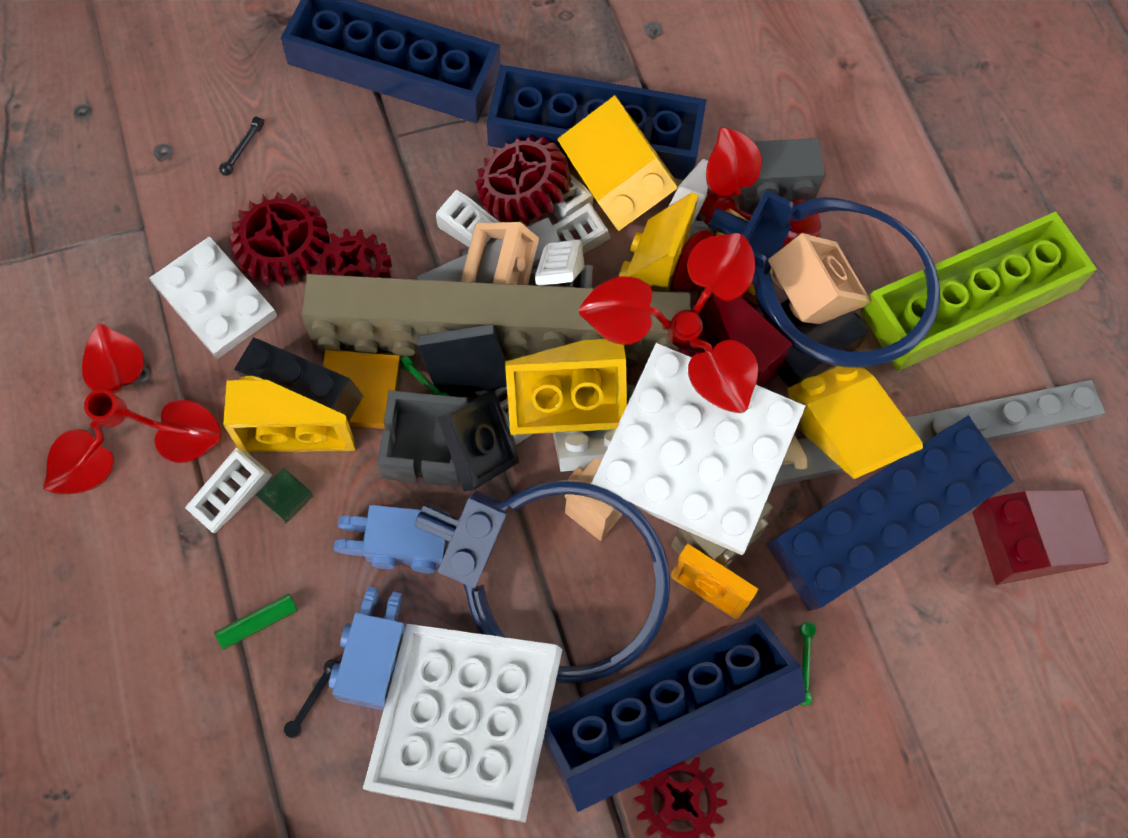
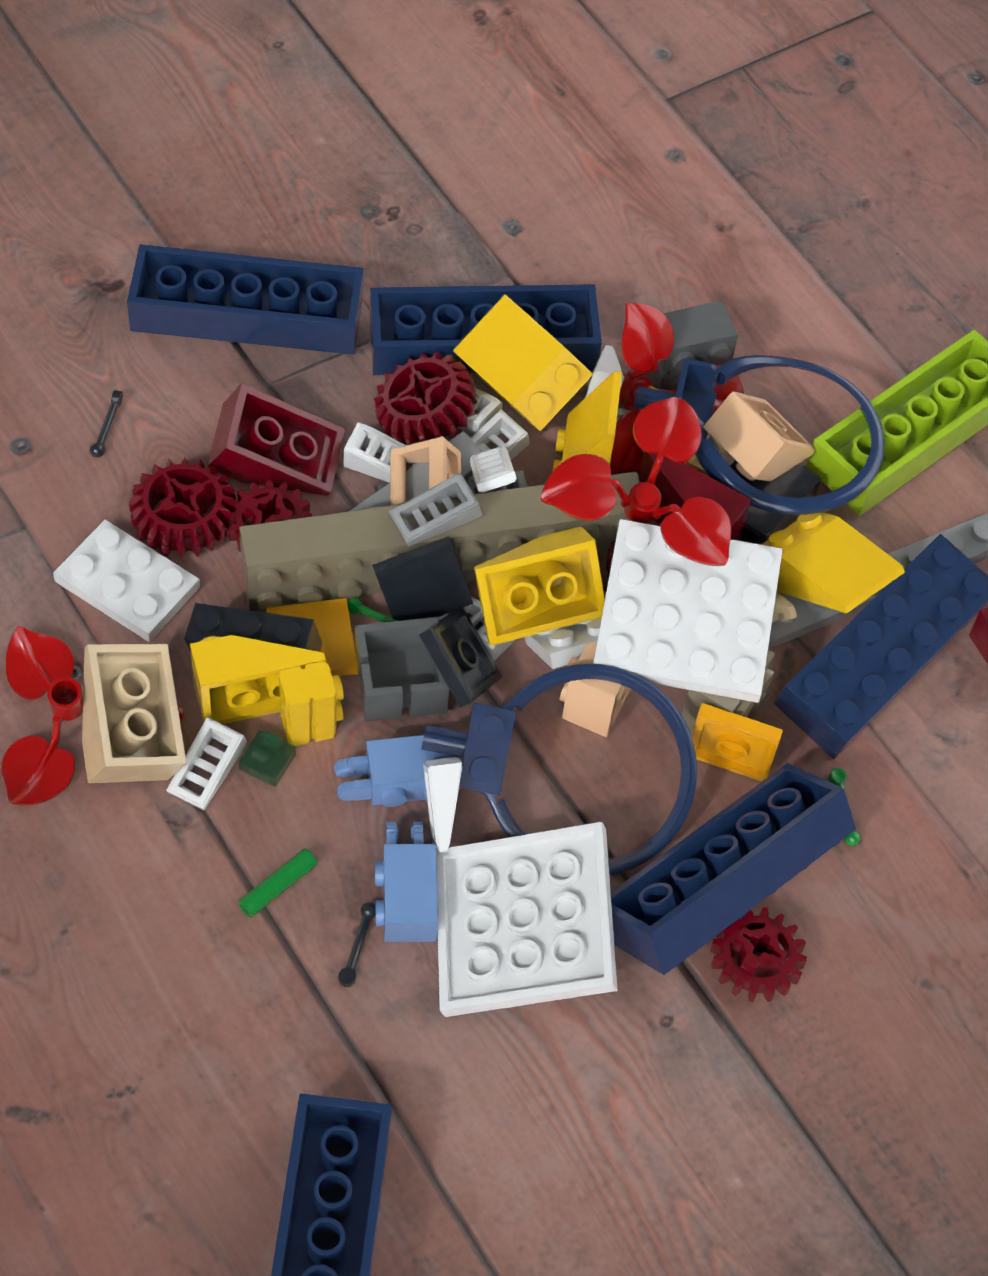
camera: 15 degrees left, 10 degrees down
none -> tan slope [82,644,187,783]
none -> dark red slope [207,383,345,496]
none -> yellow brick [279,661,344,747]
none -> light grey slope [389,473,483,546]
none -> white slope [423,757,462,852]

